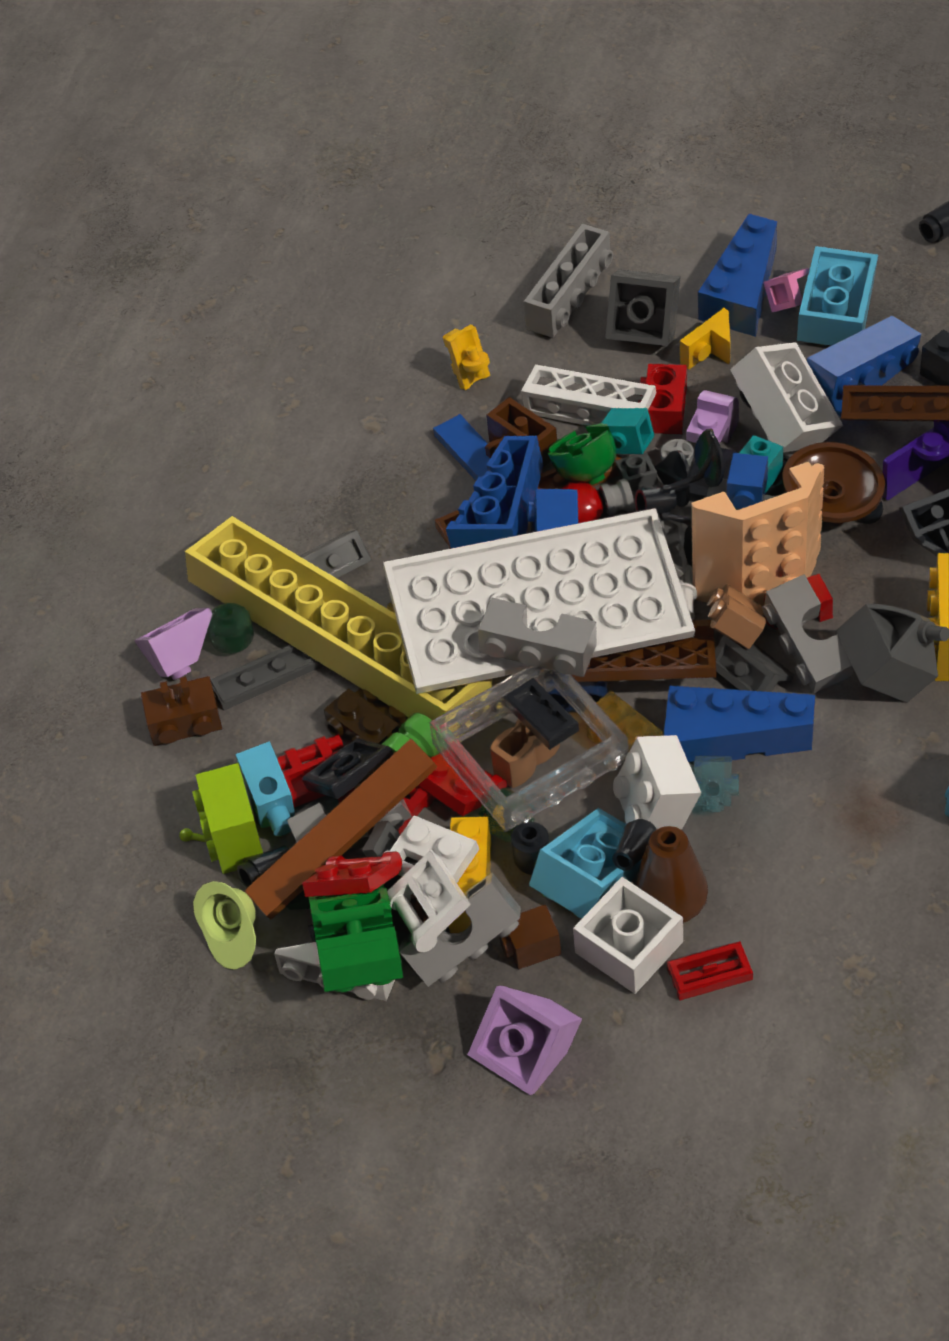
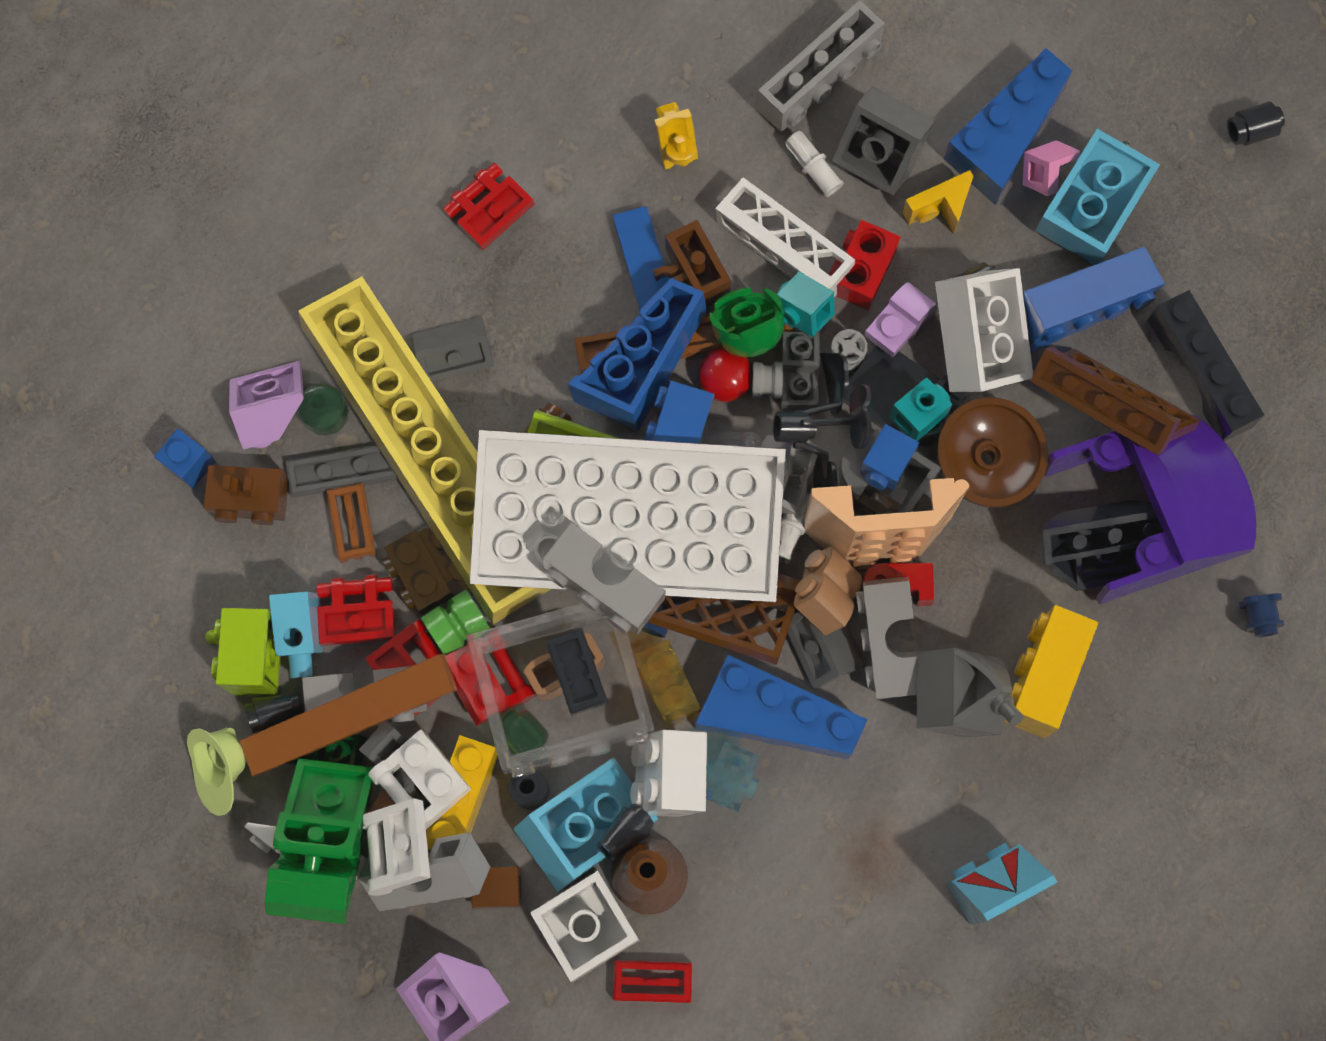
camera: 15 degrees right, 25 degrees up
black tile [302,738,393,799] -> none
red plate [302,851,402,897] -> none
none -> blue brick [154,429,216,489]
none -> dark orange tile [327,483,377,563]
none -> red plate [441,162,535,251]
none -> white axle [786,131,844,197]

